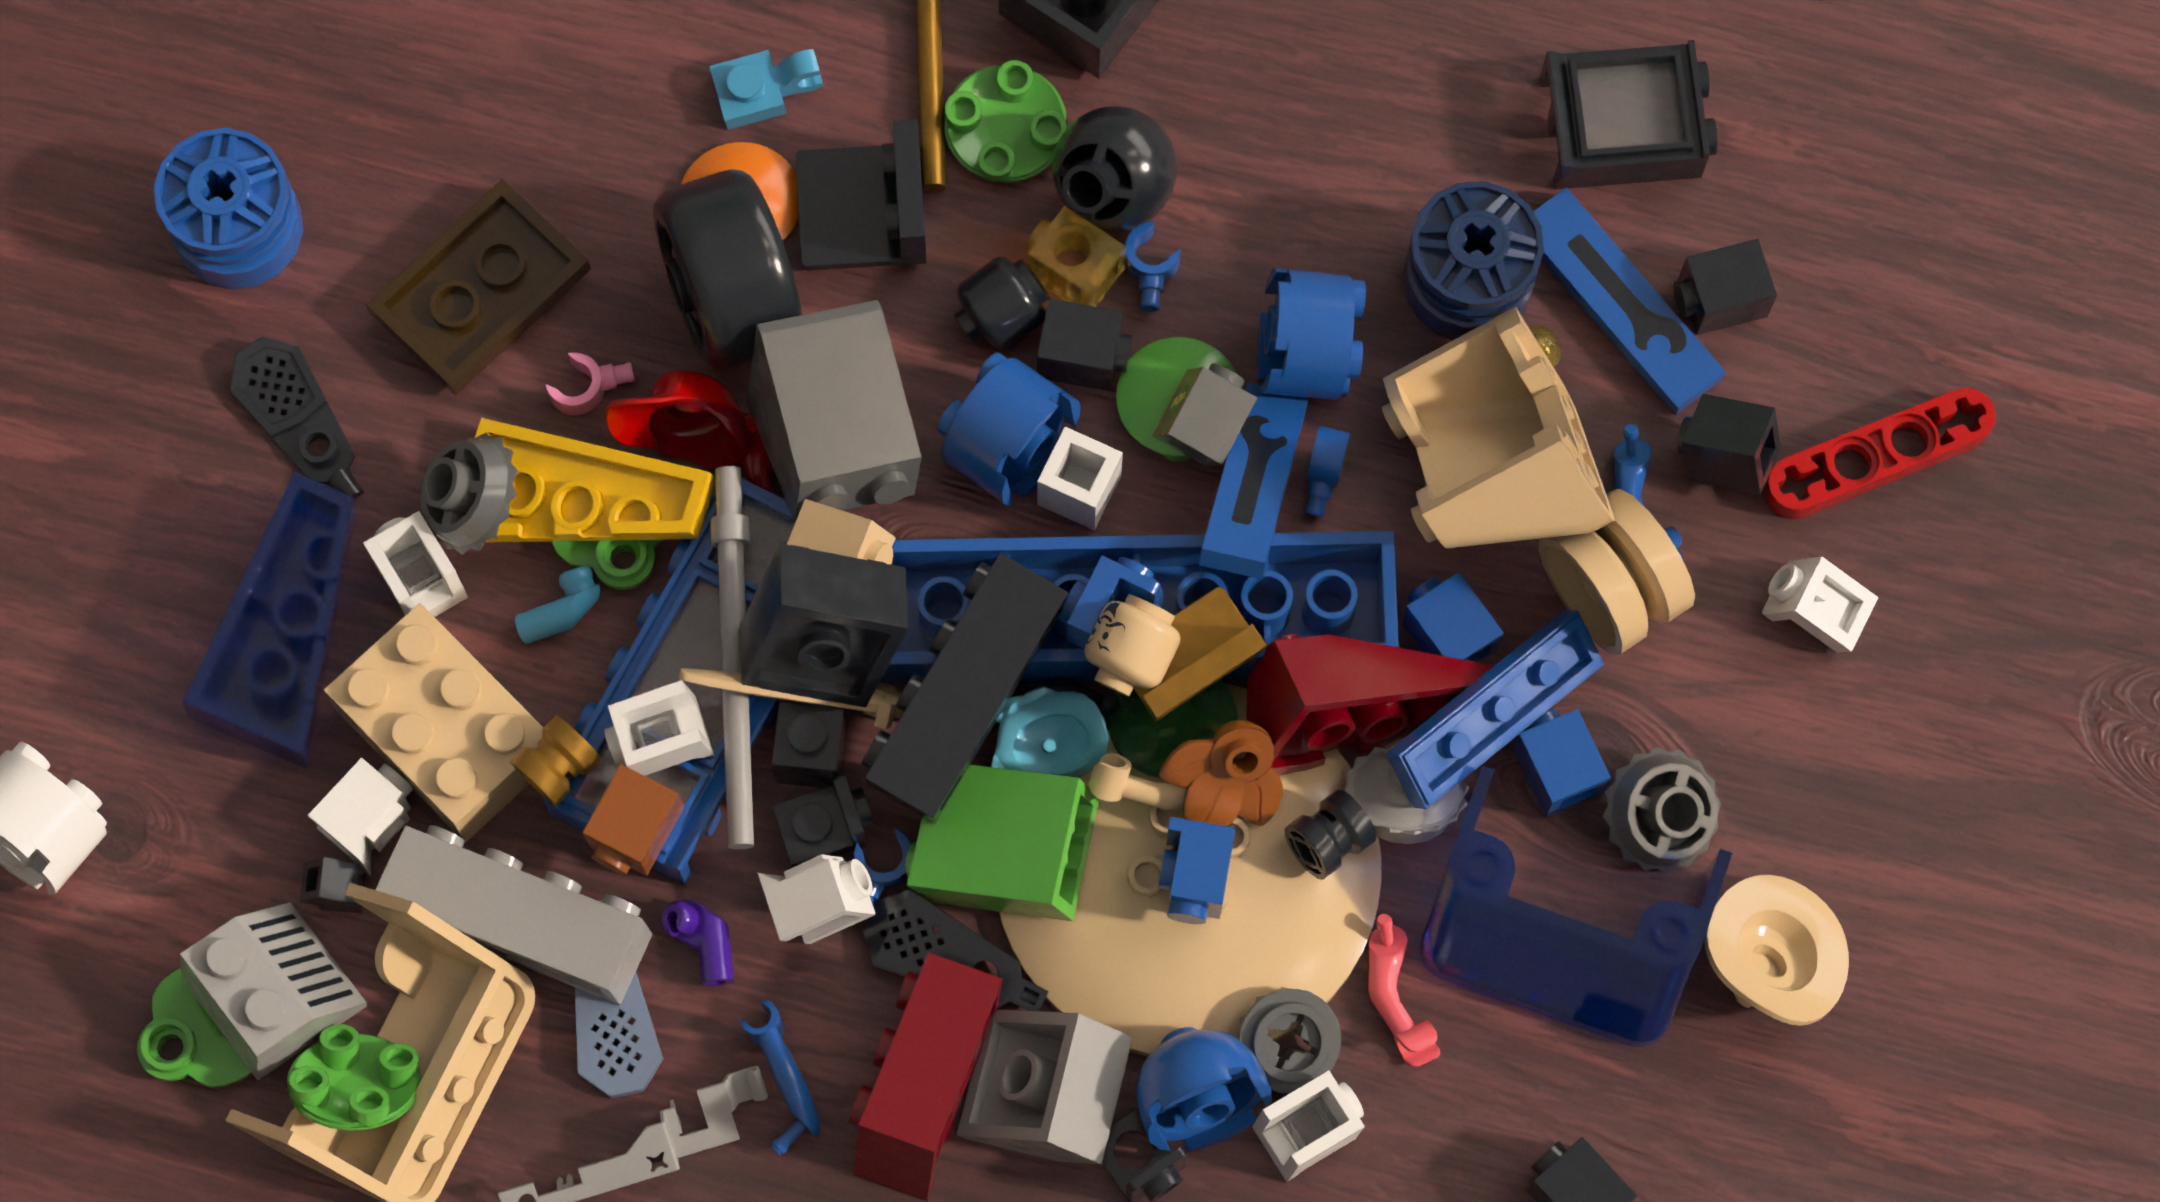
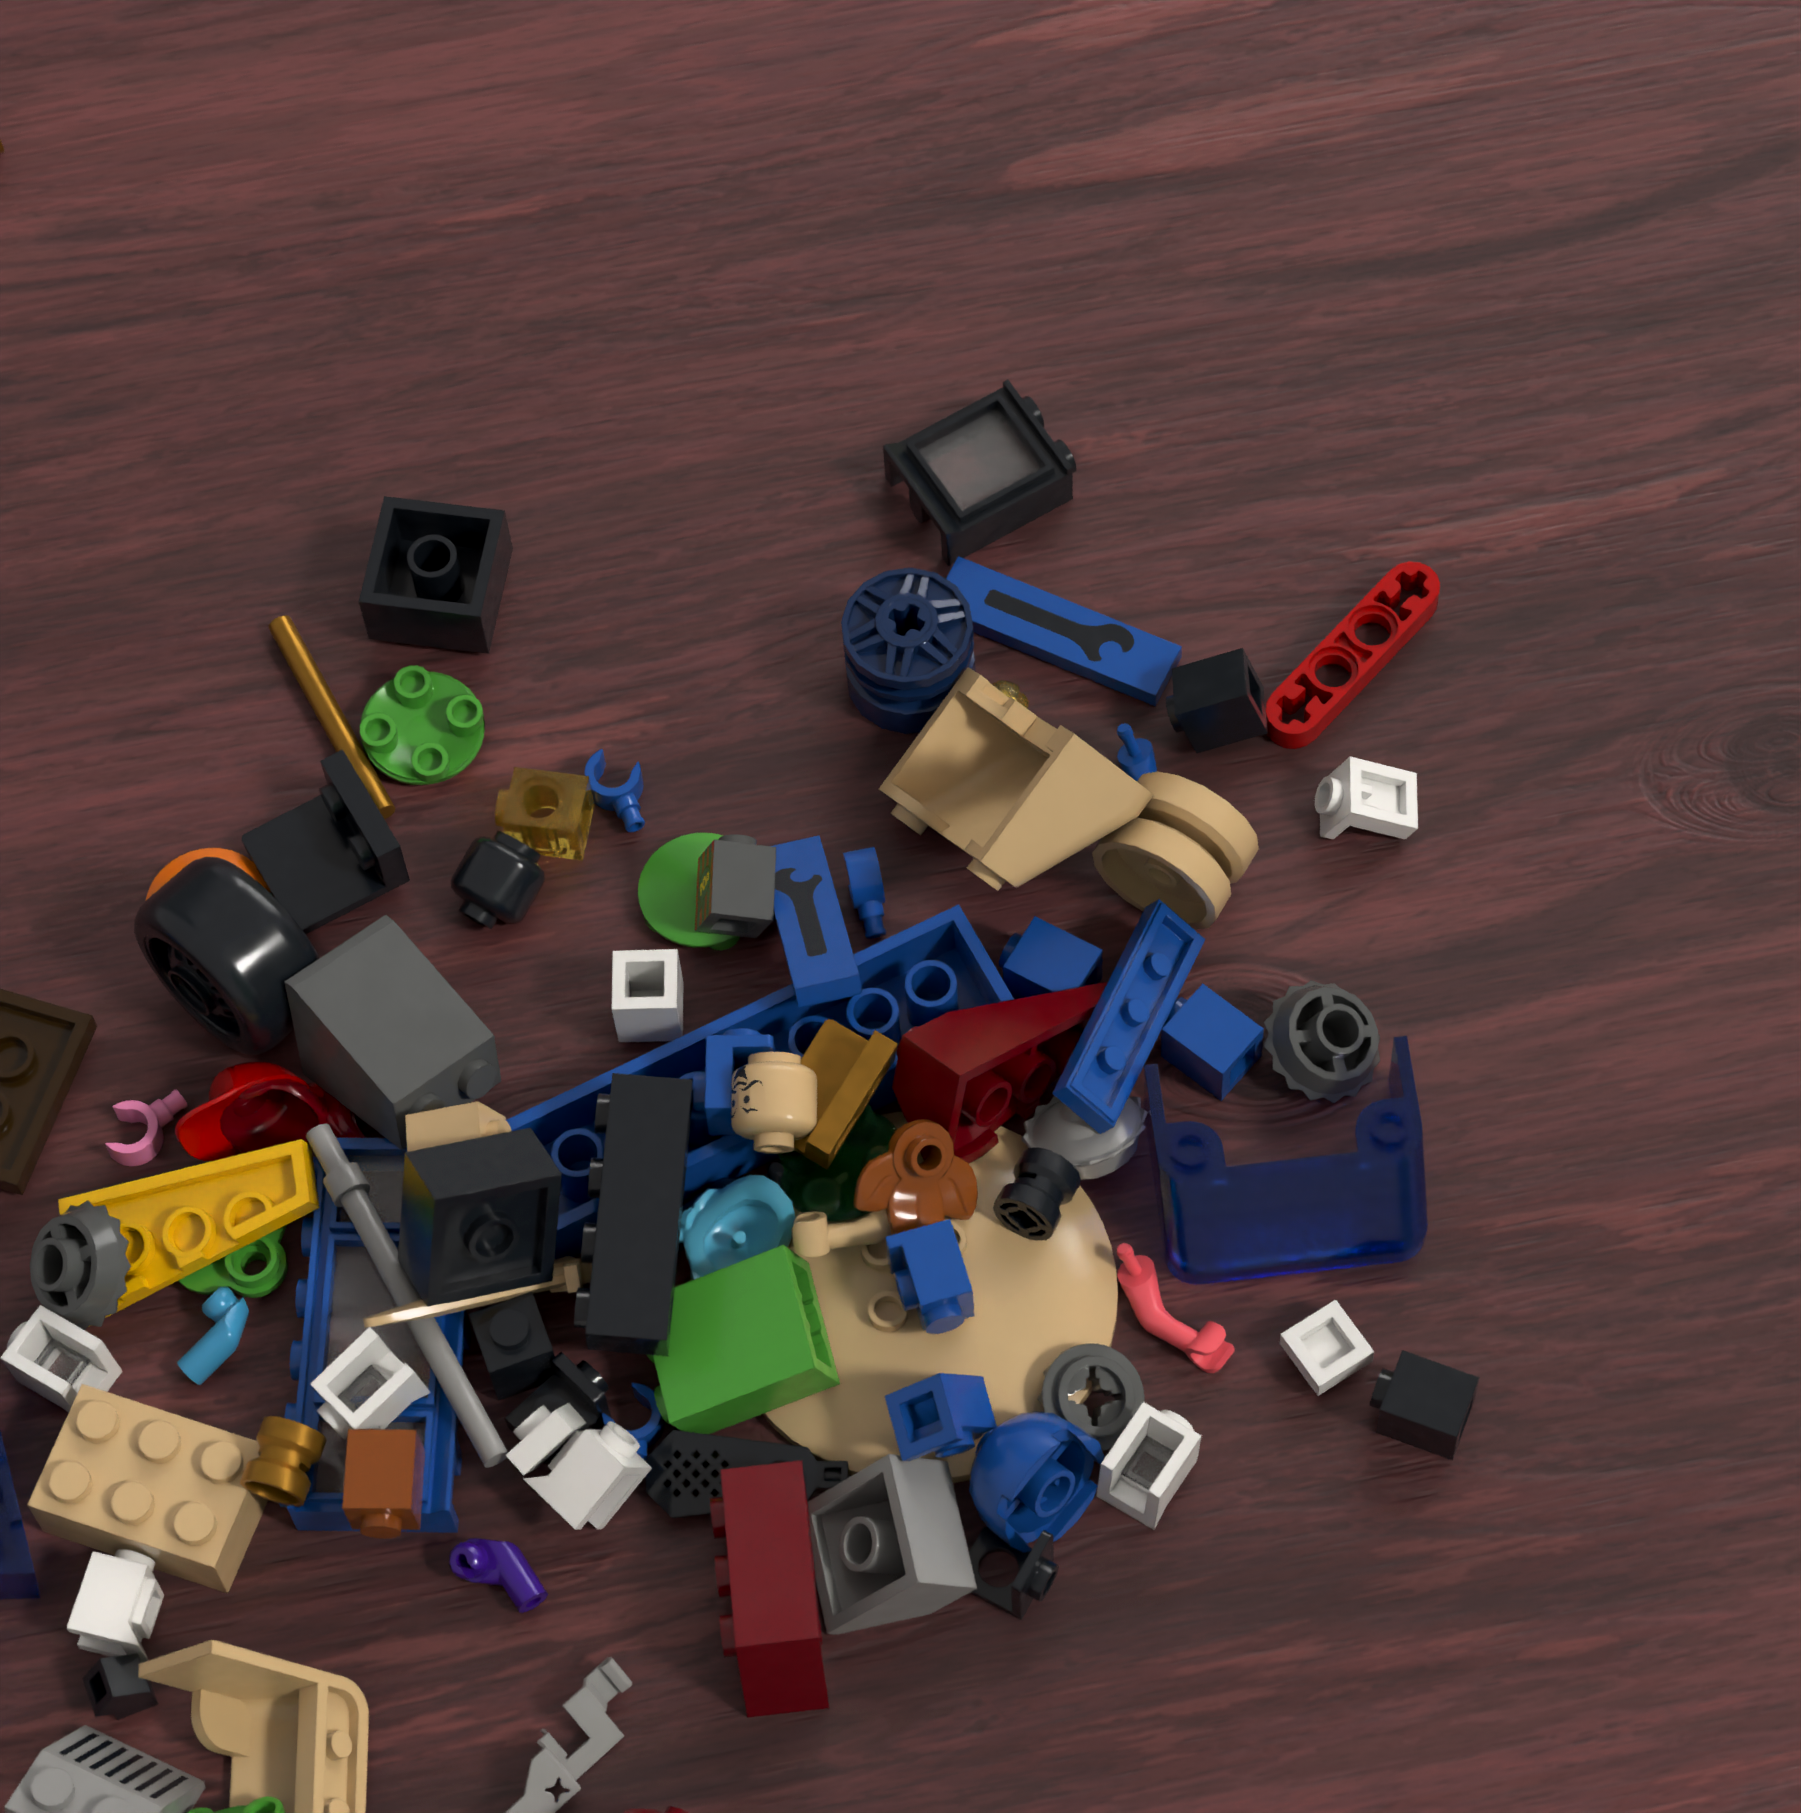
camera: 20 degrees left, 10 degrees down
light grey brick [375,825,653,1005] -> none
sand blue piece [575,900,663,1099] -> none
dark azure plate [709,49,824,130] -> none
blue piece [741,999,821,1156] -> none
blue brick [937,352,1081,506] -> none
black brick [1037,299,1133,391] -> none
black brick [1052,106,1177,231] -> none
blue brick [1257,268,1366,401] -> none
black brick [1673,239,1777,335] -> none
tan hat [1704,875,1849,1026] -> none
none -> white plate [506,1403,587,1475]
none -> blue brick [885,1373,997,1461]
none -> white plate [1280,1299,1374,1396]

